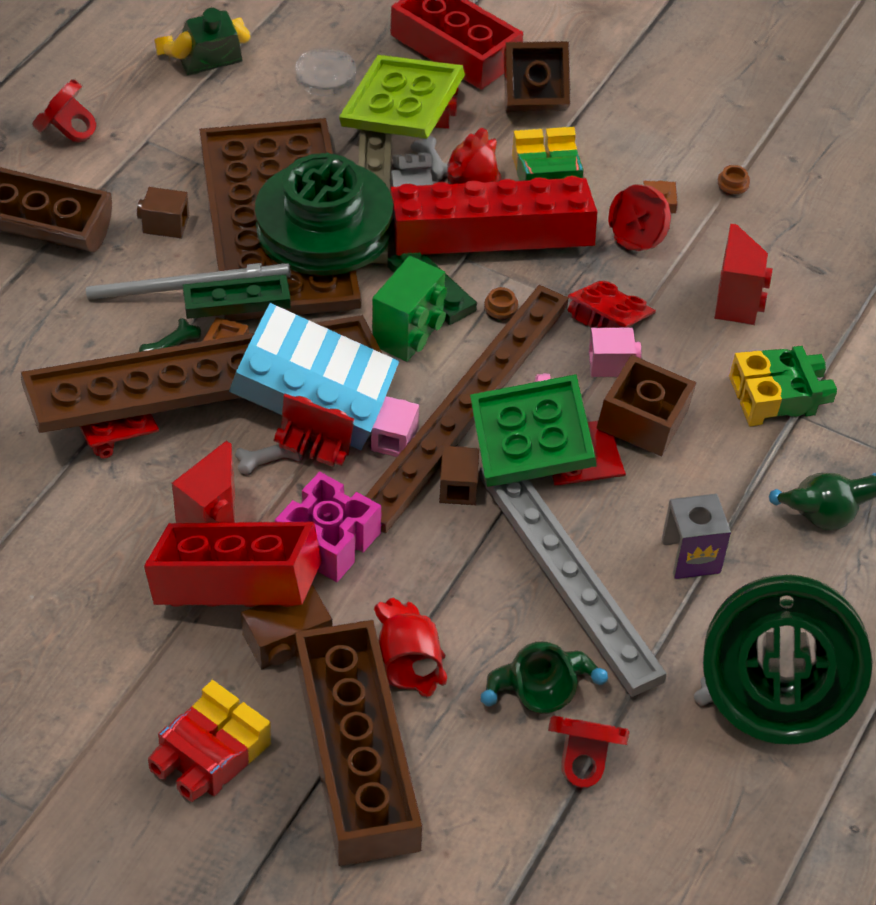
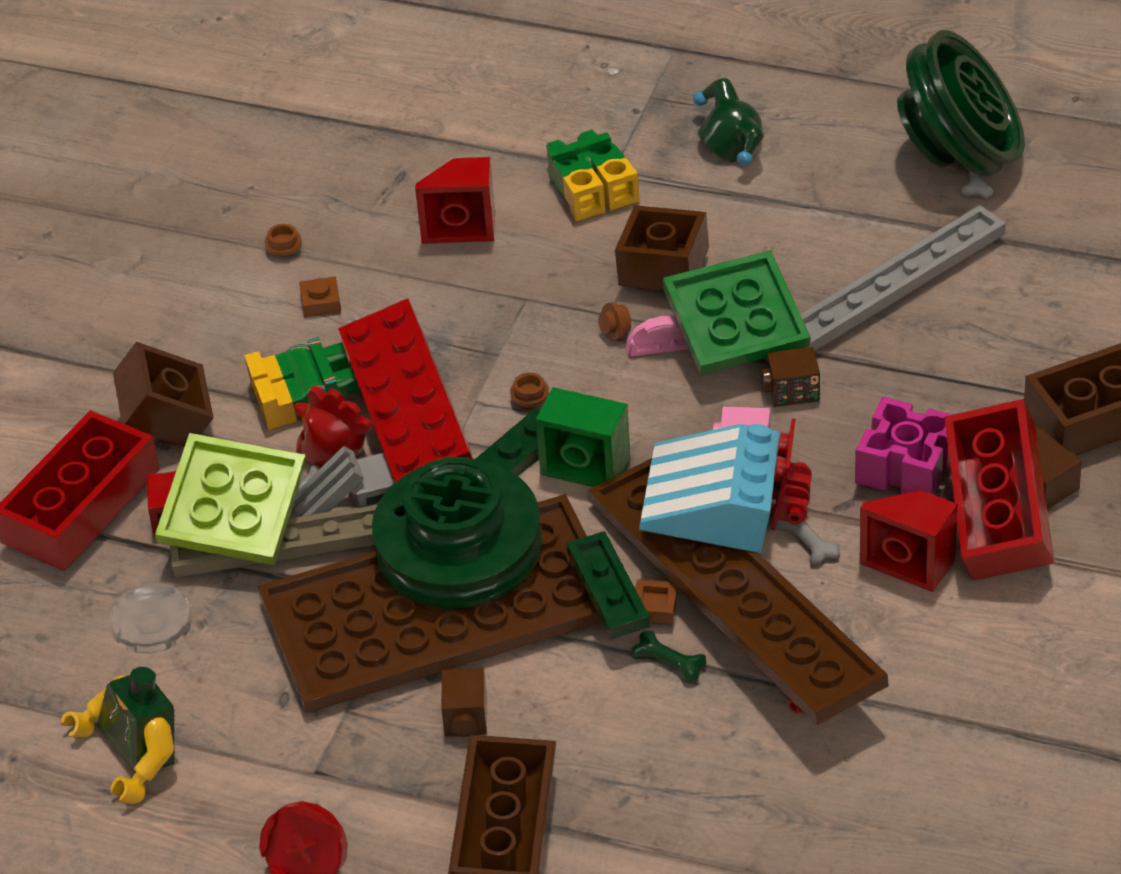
camera: 95 degrees left, 5 degrees down
light grey bar [86,263,291,300] -> none
reddish brown plate [365,285,569,534] -> none
red piece [374,598,447,698] -> none
dark green piece [481,641,608,713] -> none
red tile [548,715,630,787] -> none
red hinge [567,281,656,328] -> none
bright pink brick [588,328,641,377] -> none
red tile [608,184,672,251] -> none
piece [662,494,731,579] -> none
none -> dark orange plate [598,302,631,341]

